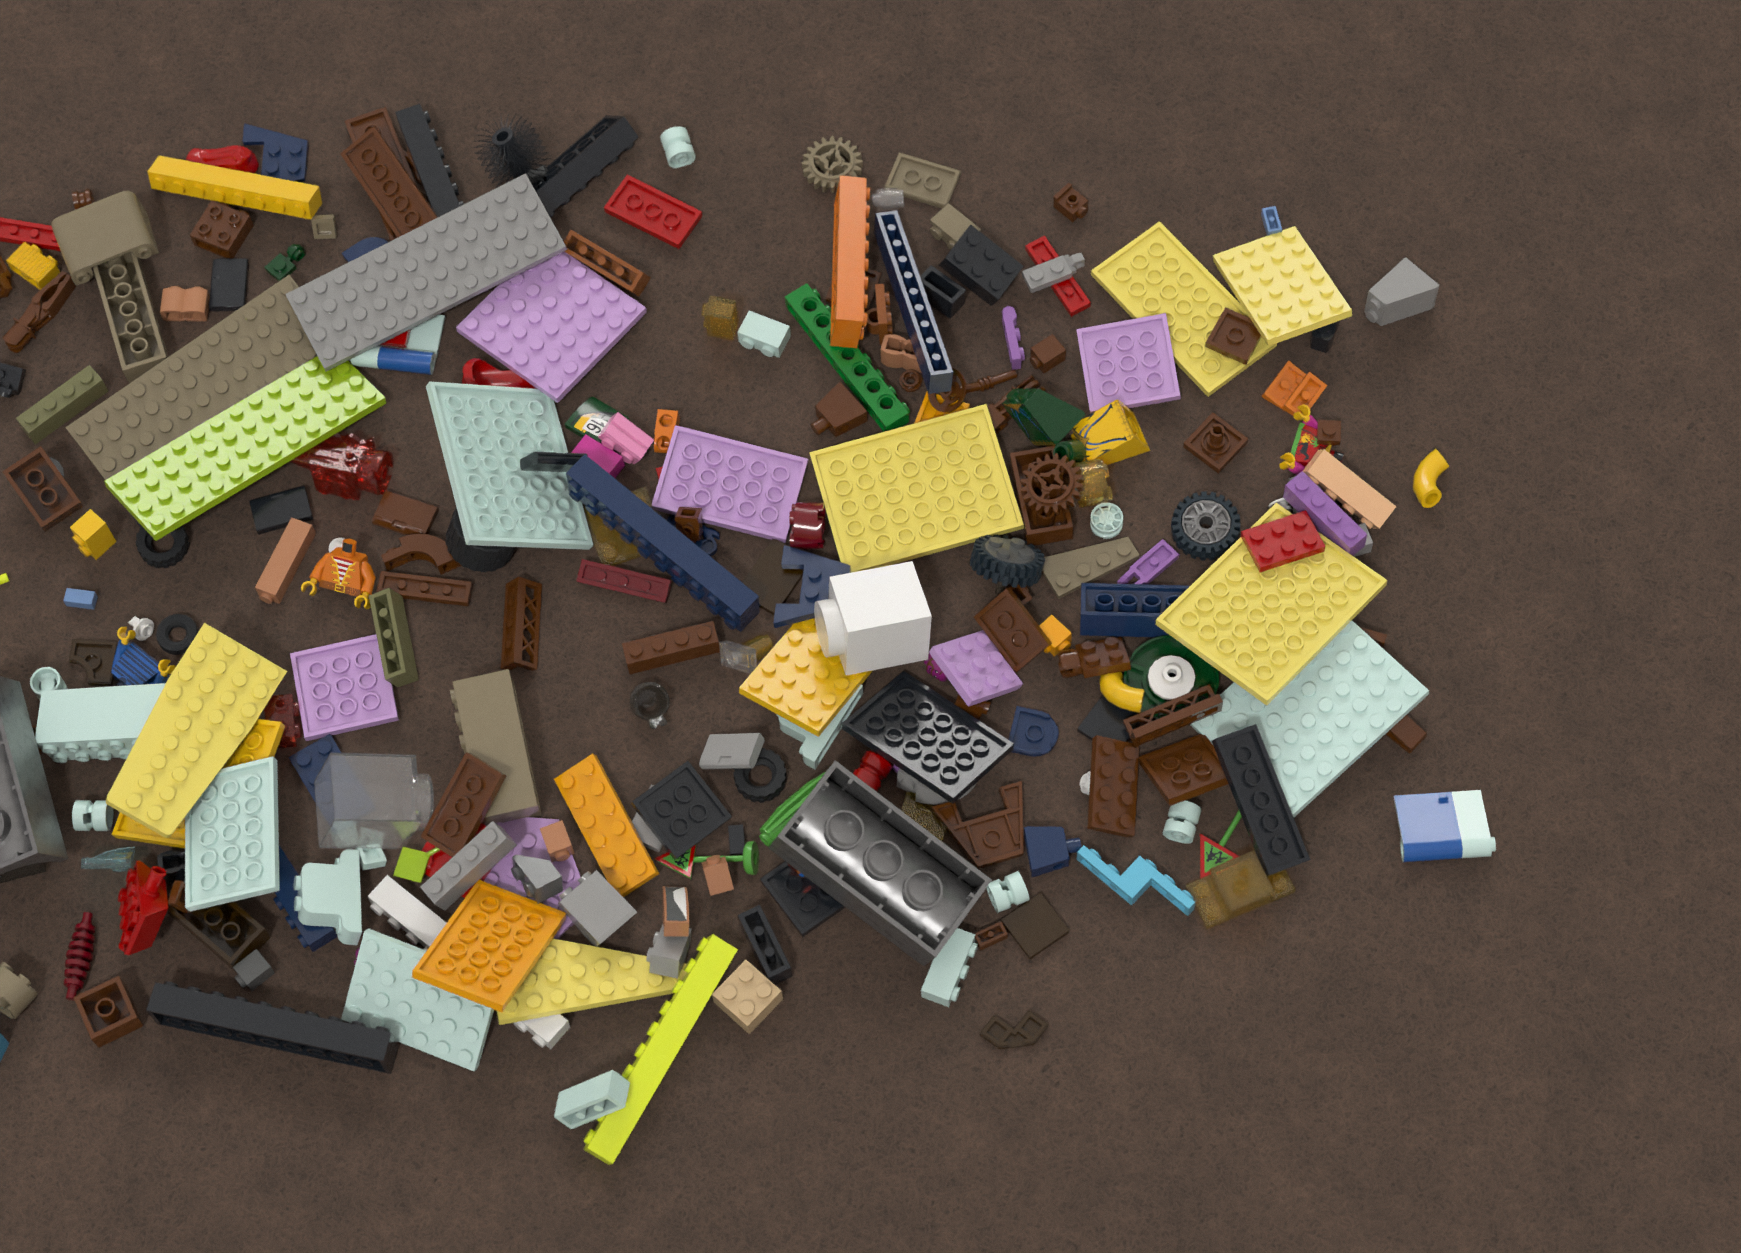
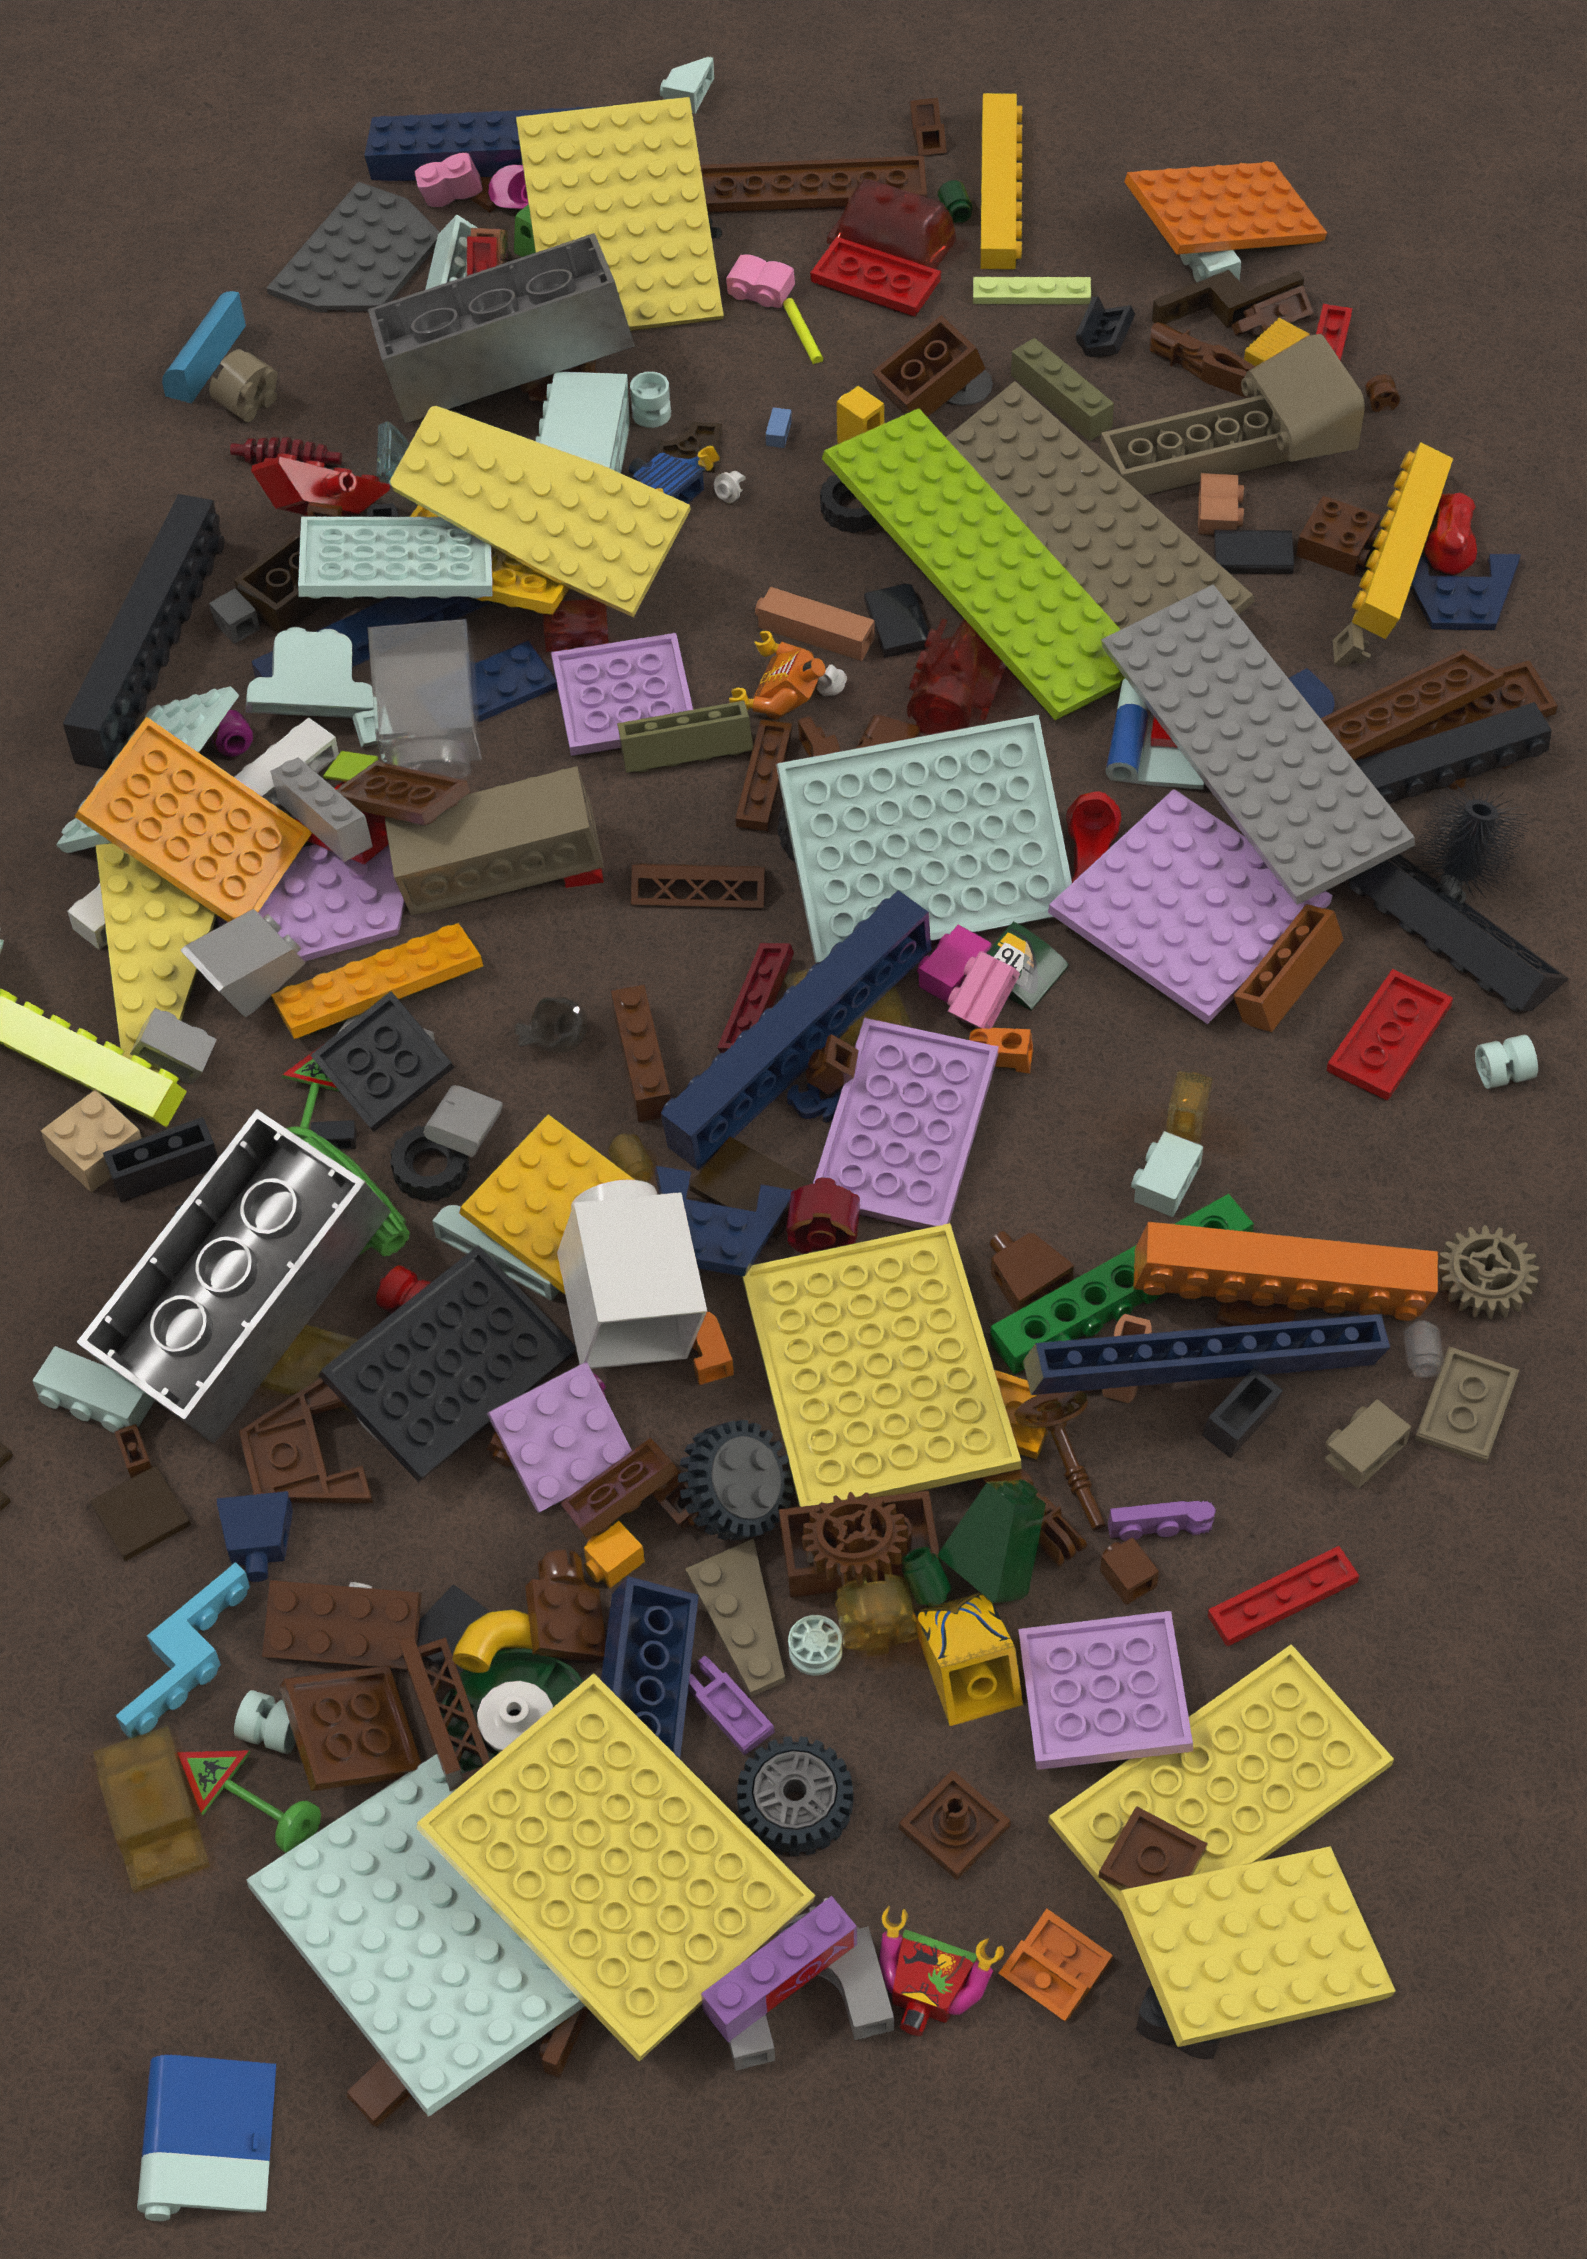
camera: 90 degrees right, 10 degrees down
reddish brown brick [73,976,144,1048] -> none
black tyre [156,614,199,655] -> none
dark green plate [264,244,306,281] -> none
slope [511,855,563,904] -> none
black piece [520,452,588,472] -> none
nougat brick [540,820,574,862] -> none
slope [662,887,689,937] -> none
nougat brick [702,855,734,896] -> none
clear plate [719,640,757,674] -> none
dark orange plate [866,284,892,345] -> none
black brick [939,224,1023,306] -> none
light aqua wheel [986,871,1029,913] -> none
dark blue tile [1009,706,1059,757] -> none
light grey hinge [1022,253,1085,293] -> none
reddish brown brick [1053,183,1088,222] -> none
black plate [1212,724,1310,877] -> none
red plate [1241,510,1325,573] -> none
medium blue piece [1261,206,1282,236] -> none
light nougat brick [1303,449,1396,530] -> none
reddish brown plate [1317,420,1341,446] -> none
light grey slope [1364,257,1439,326] -> none
yellow cylinder [1413,449,1449,508] -> none

